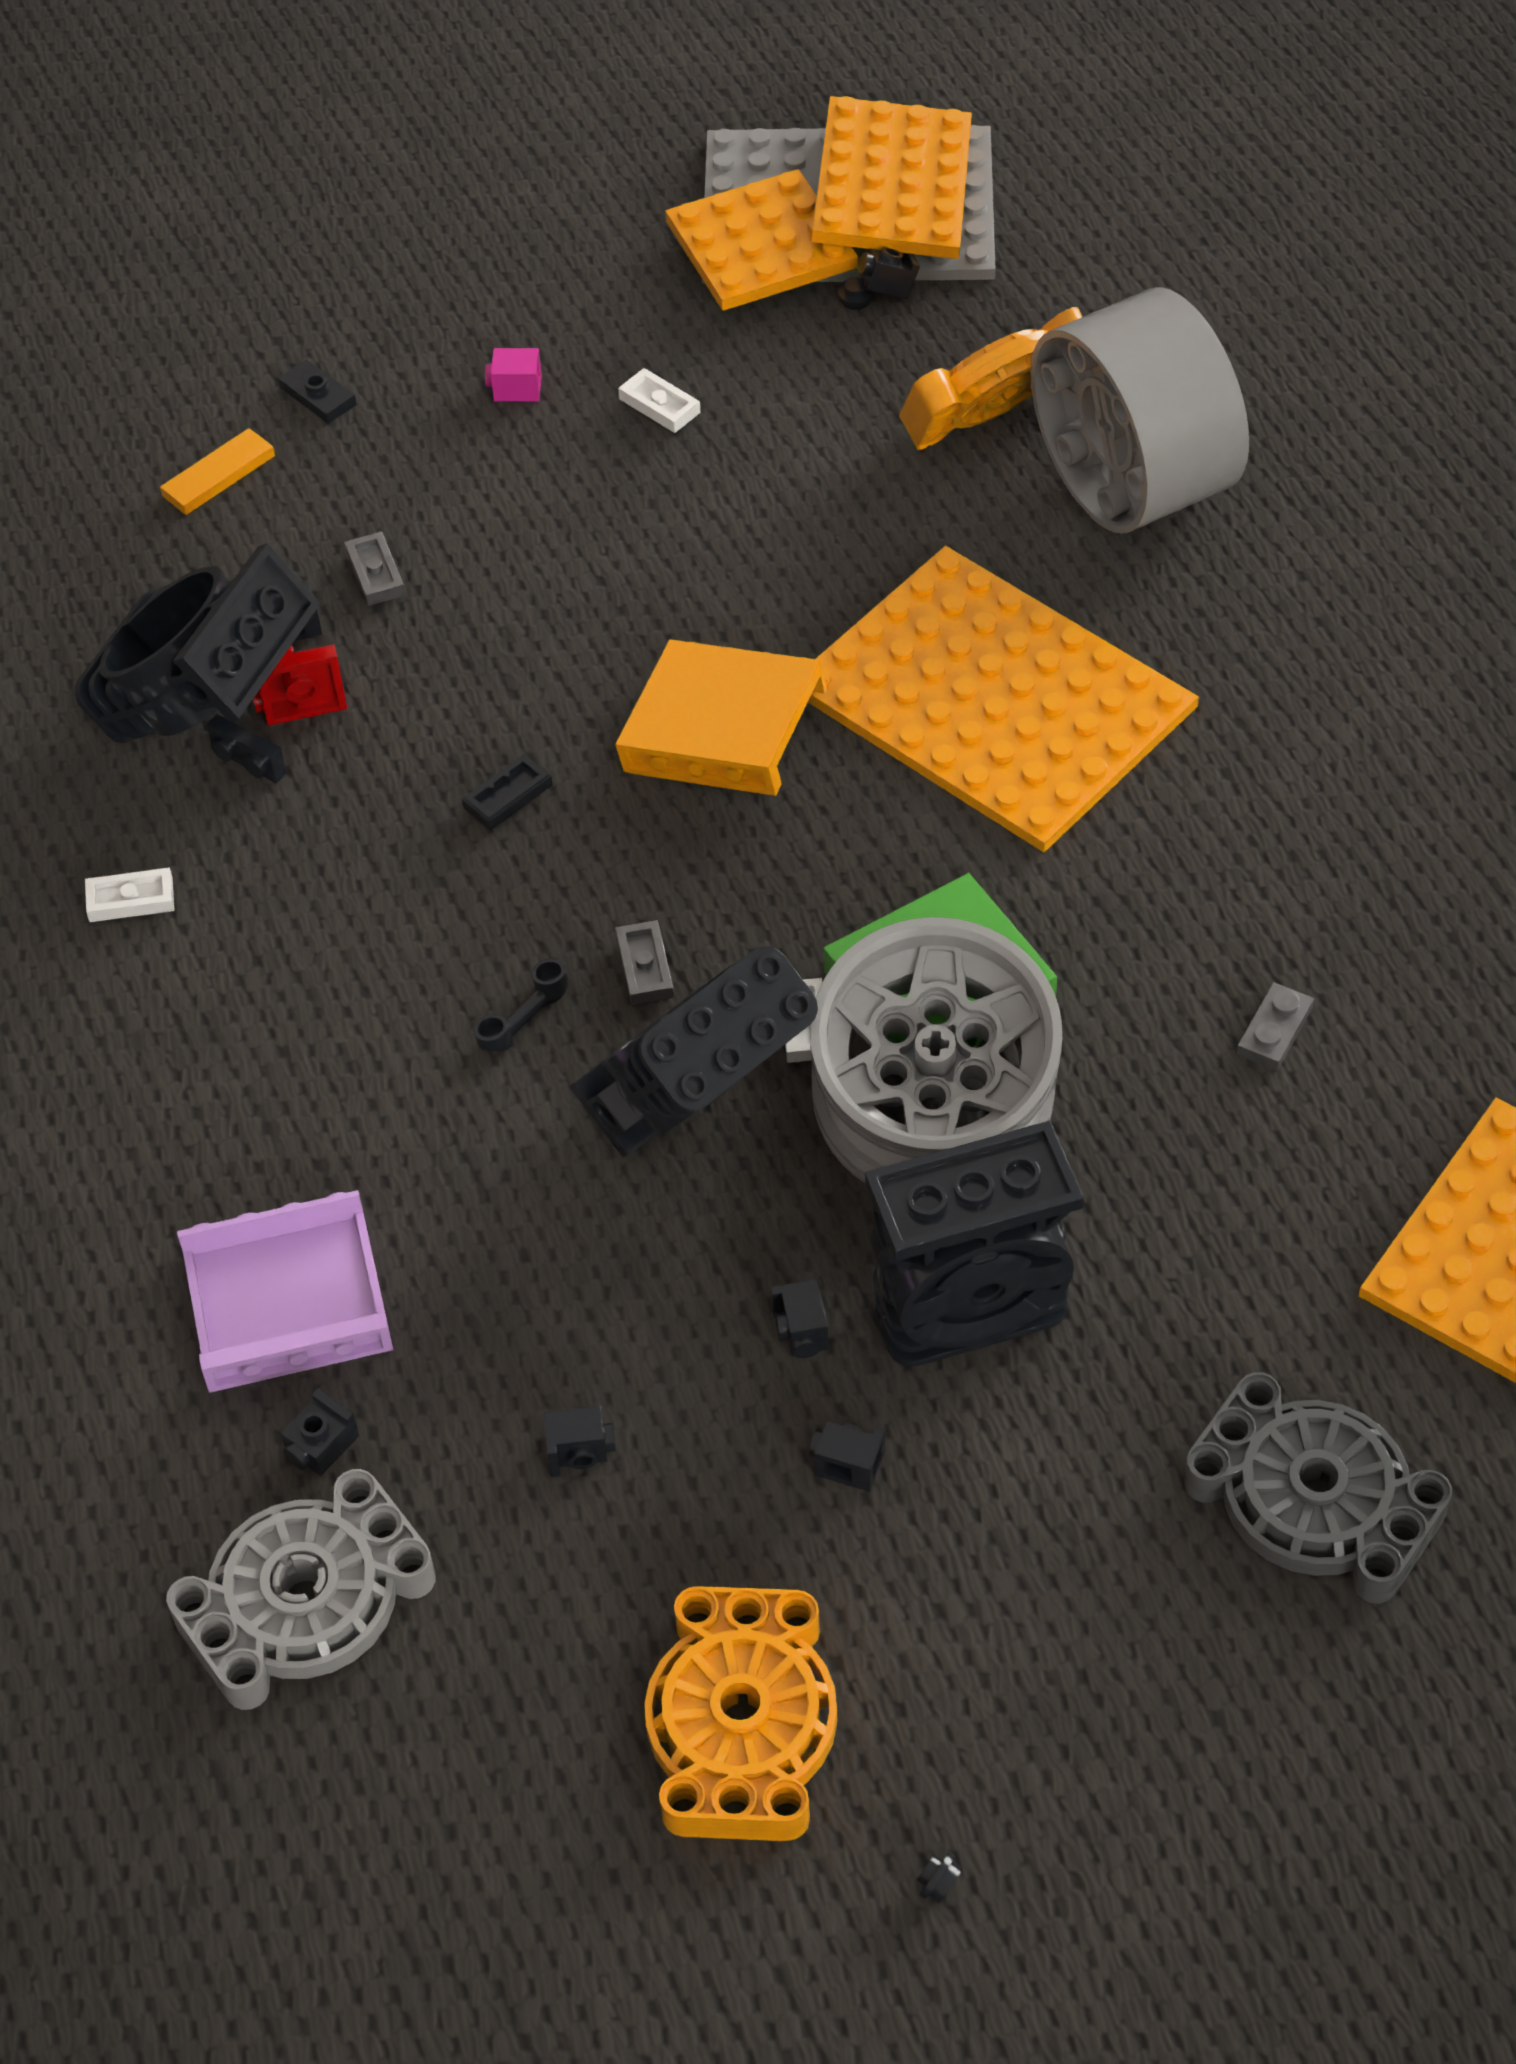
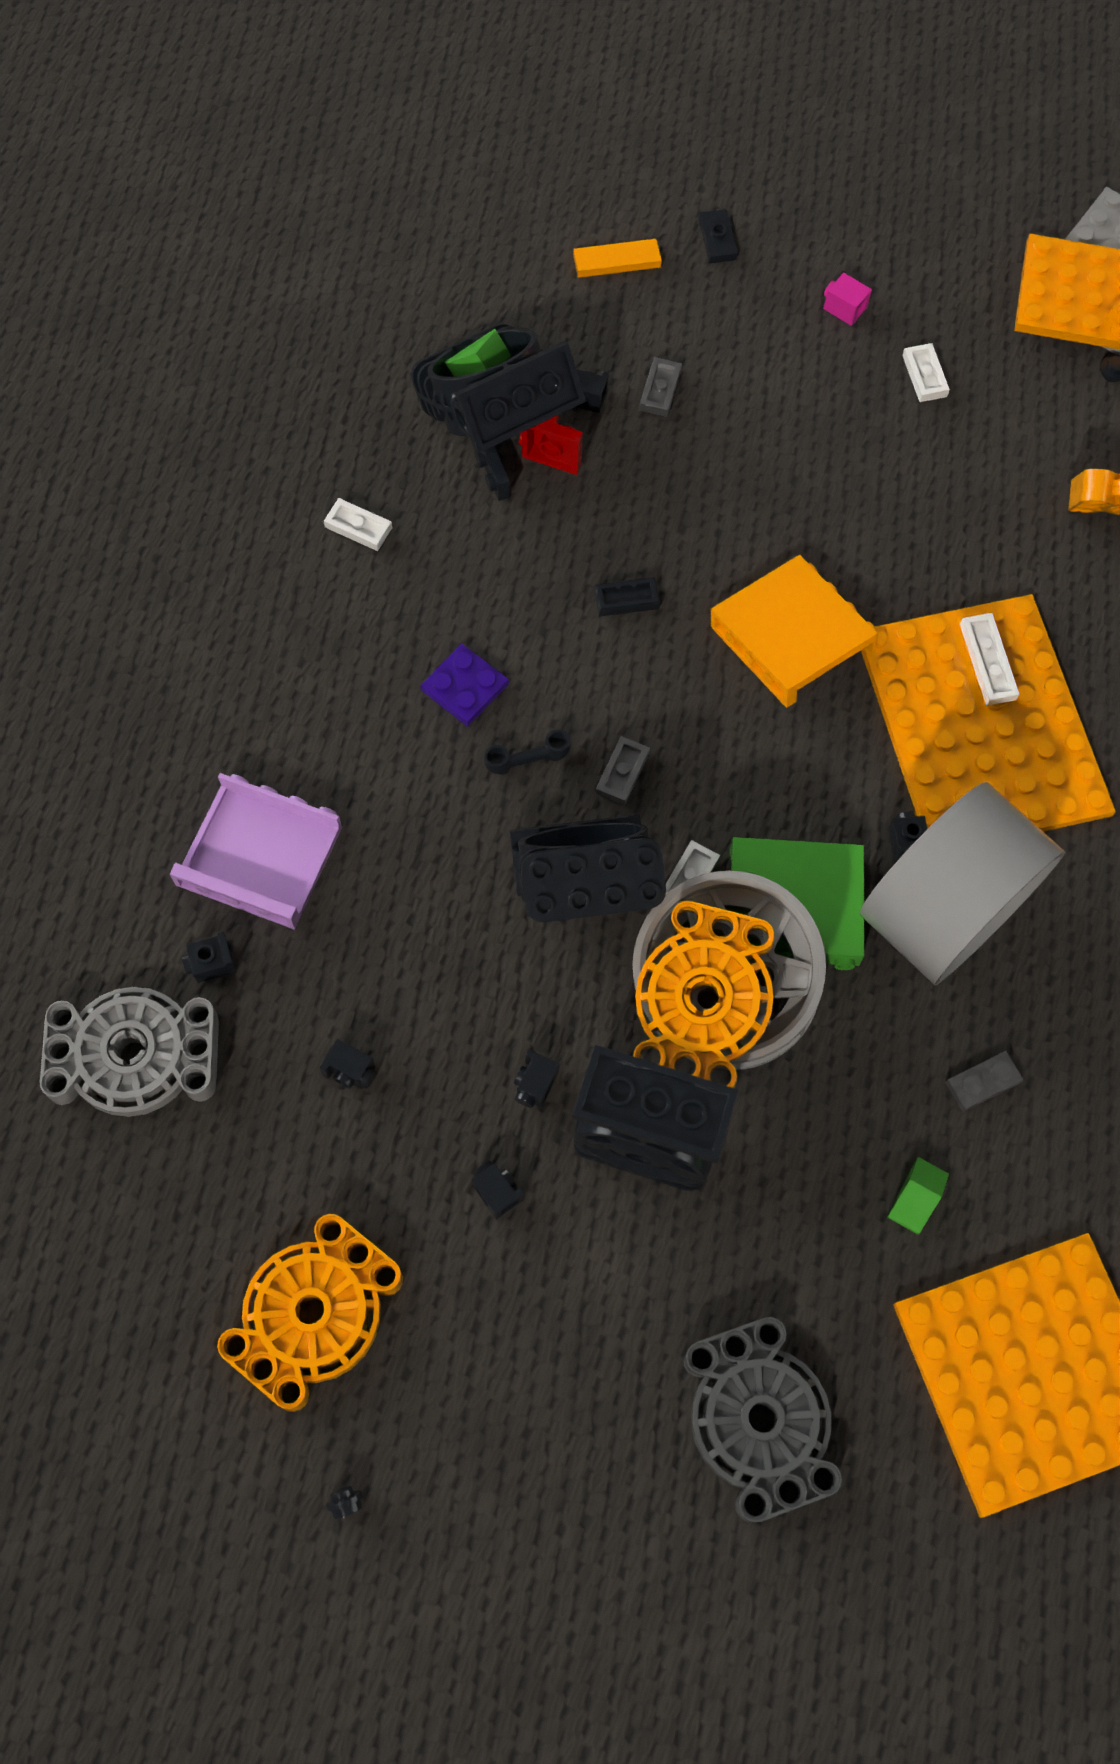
camera: 30 degrees right, 15 degrees up
none -> dark purple plate [420,643,509,727]
none -> bright green slope [445,329,511,377]
none -> light orange piece [633,901,774,1088]
none -> light grey wheel [860,782,1066,986]
none -> bright green slope [887,1157,949,1235]
none -> black brick [888,811,928,863]
none -> white plate [960,613,1020,706]

